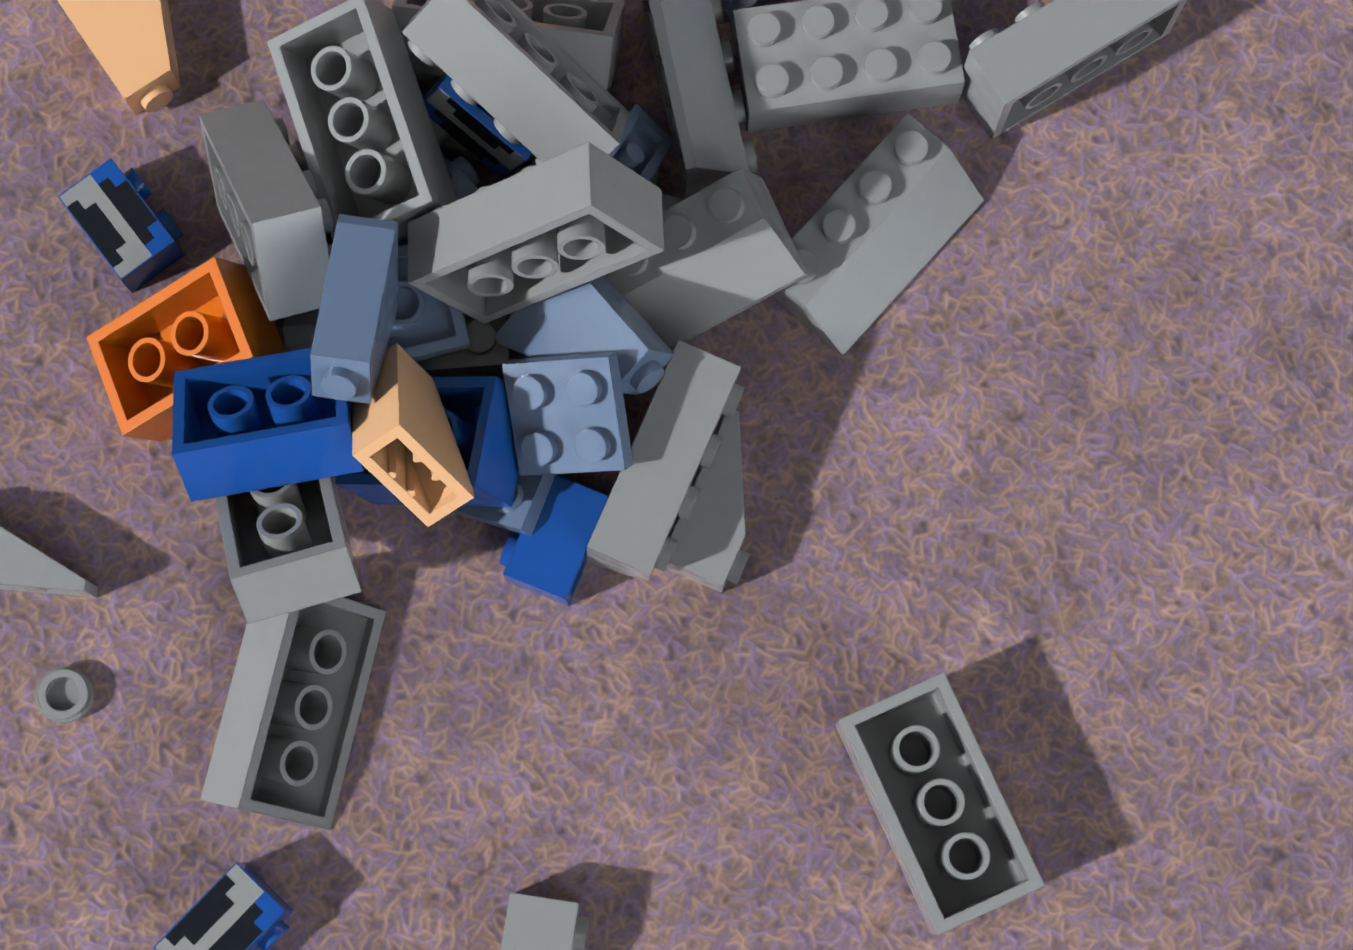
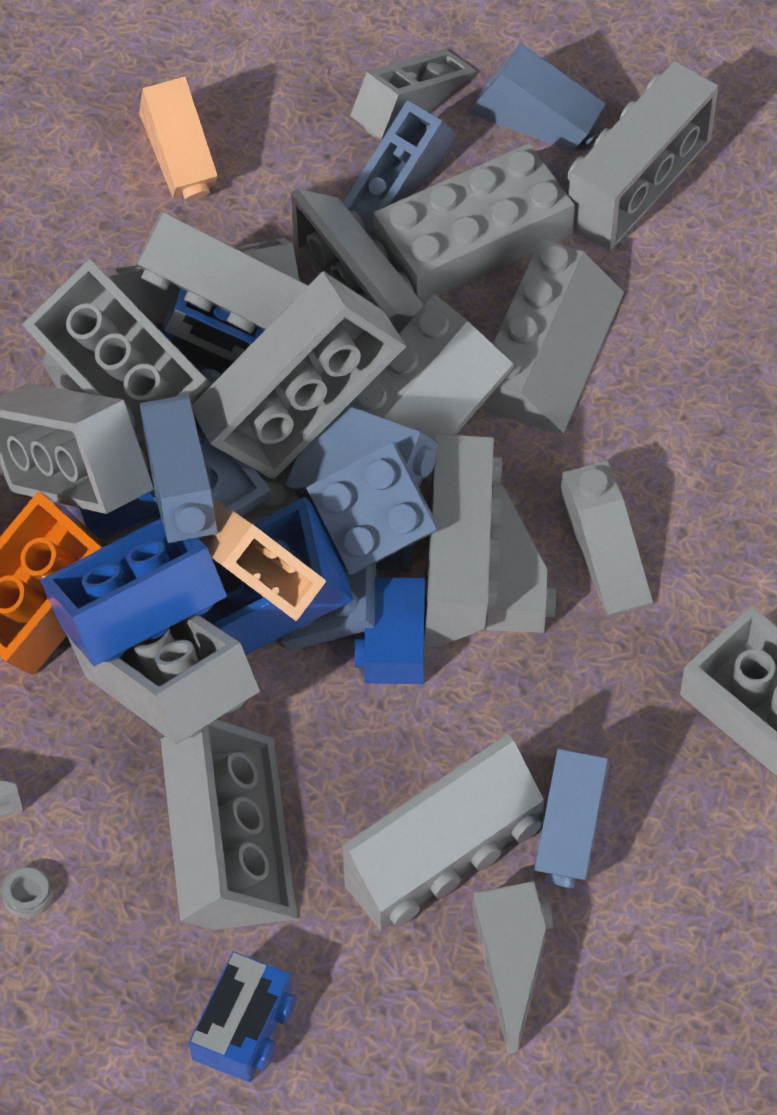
camera: 20 degrees left, 20 degrees down
none -> light grey slope [342,733,544,931]
none -> sand blue slope [535,749,610,889]
none -> light grey slope [560,461,653,617]

